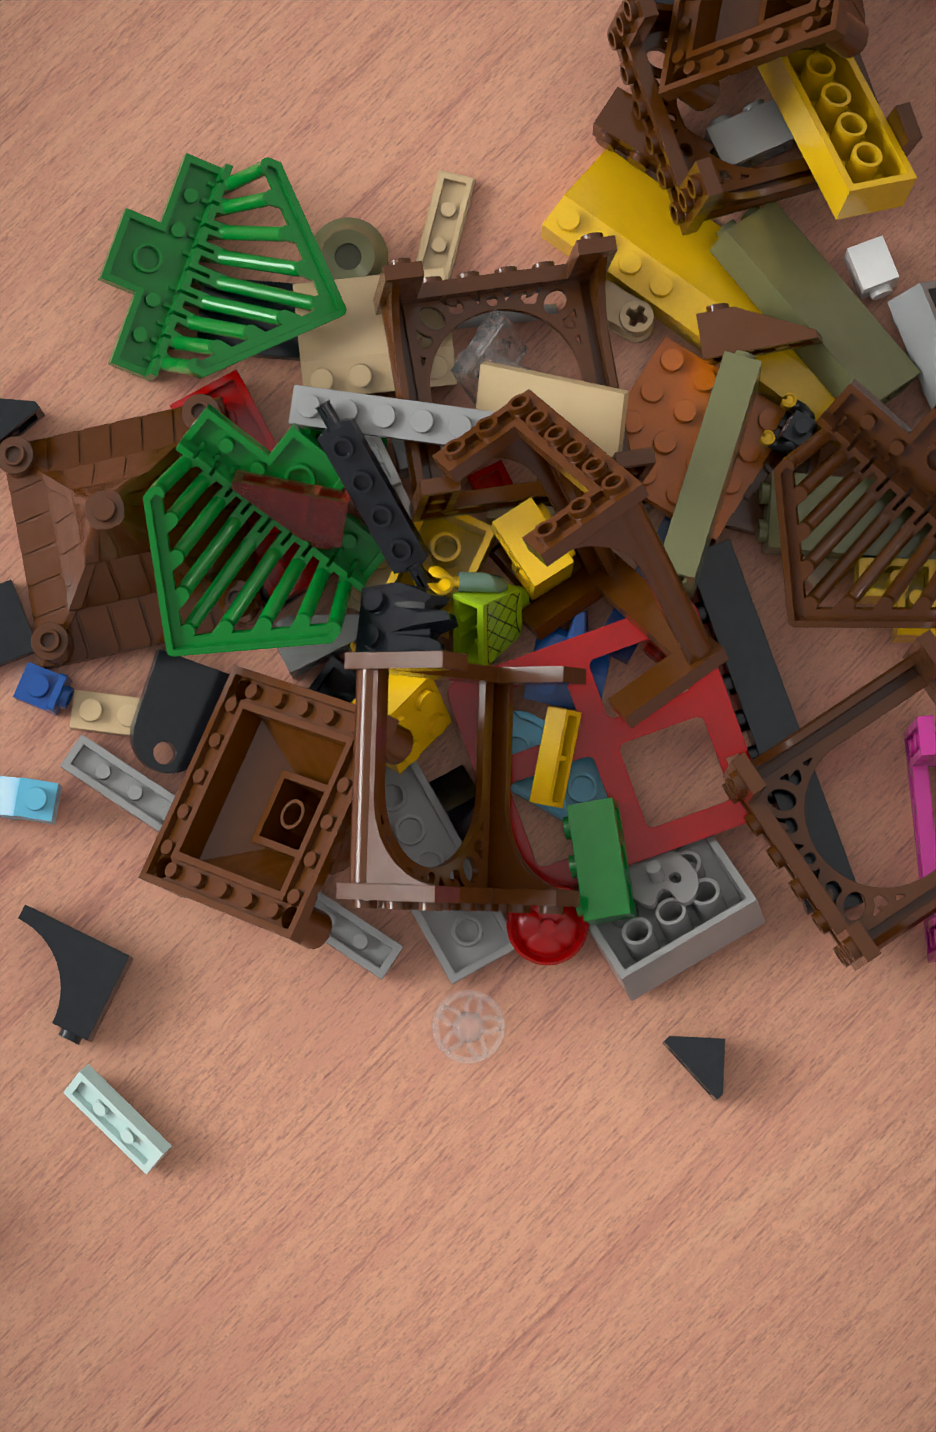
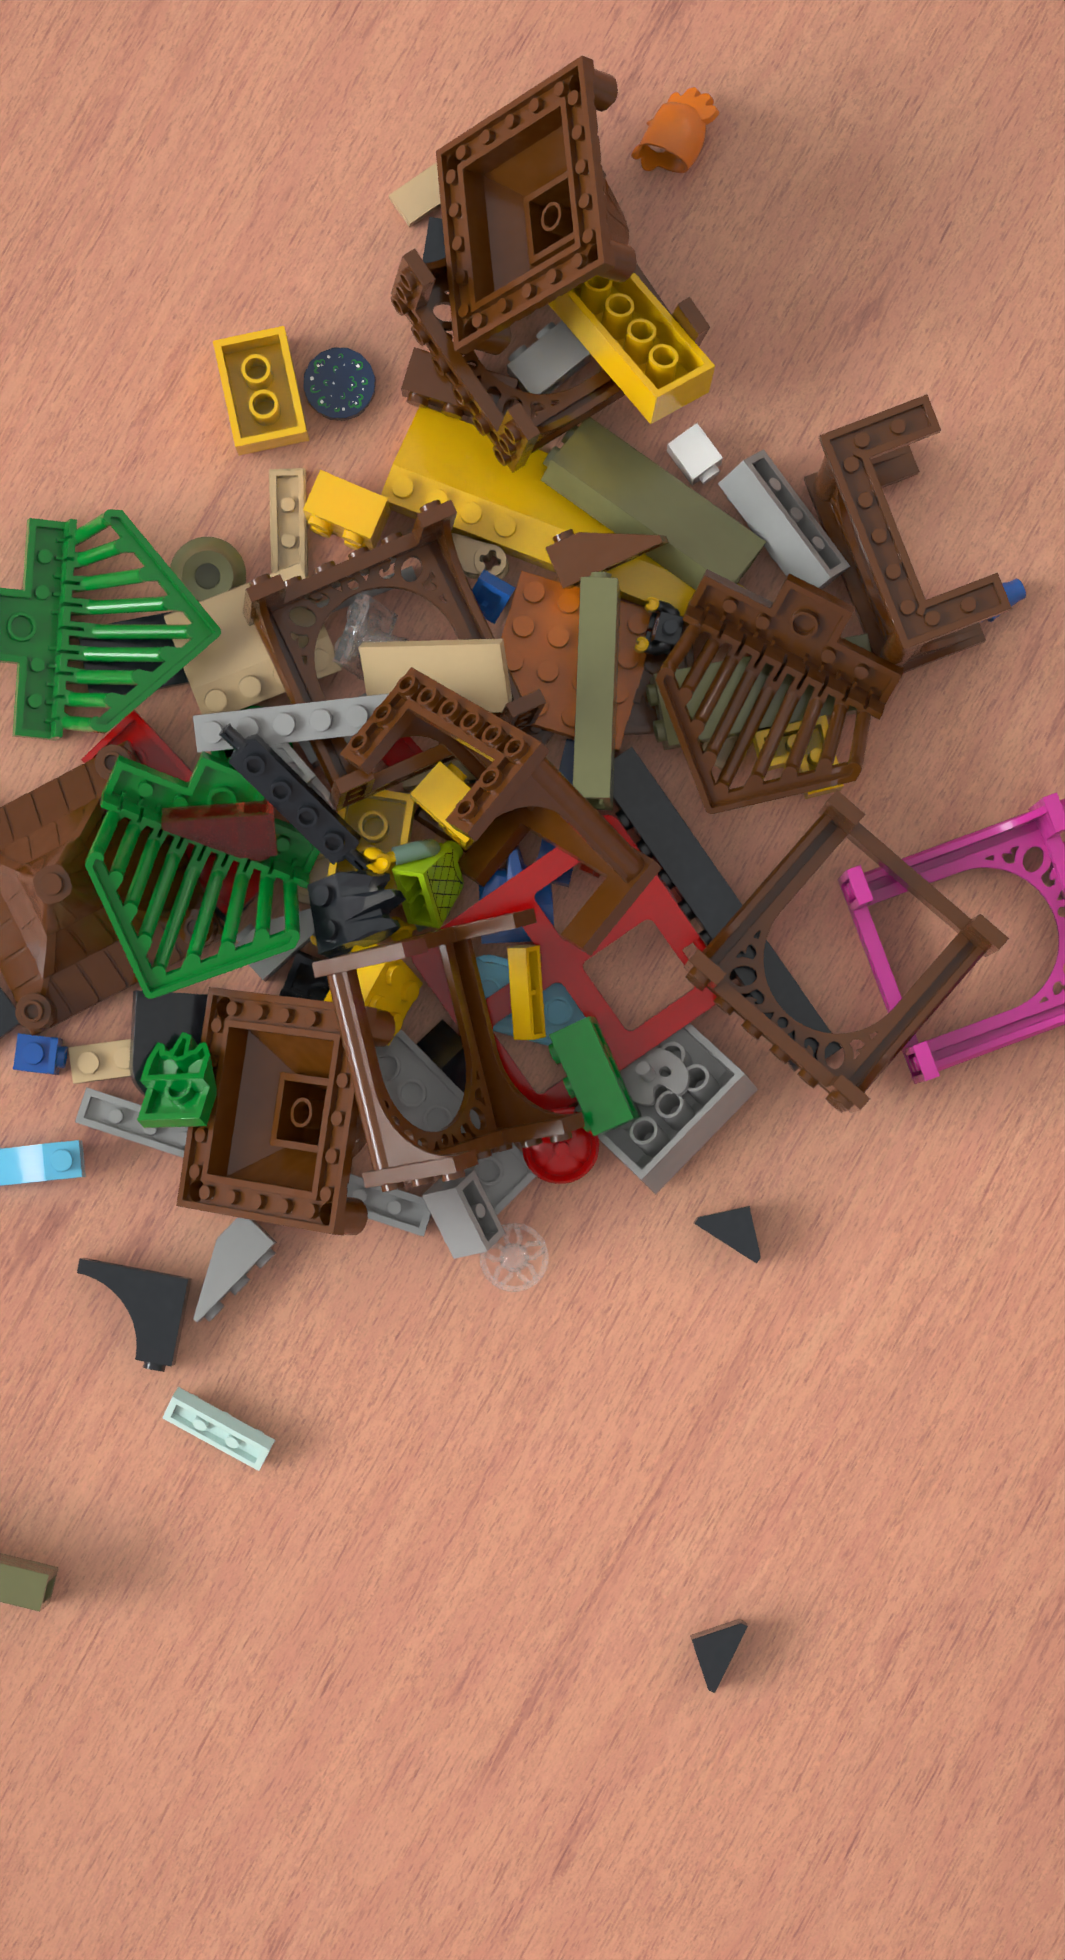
camera: 15 degrees left, 5 degrees up
none -> green plate [137,1032,217,1128]
none -> light grey slope [193,1217,277,1323]
none -> yellow brick [213,326,310,456]
none -> dark blue tile [303,347,376,421]
none -> yellow brick [303,470,391,550]
none -> light grey brick [422,1170,505,1259]
none -> blue bracket [472,569,515,624]

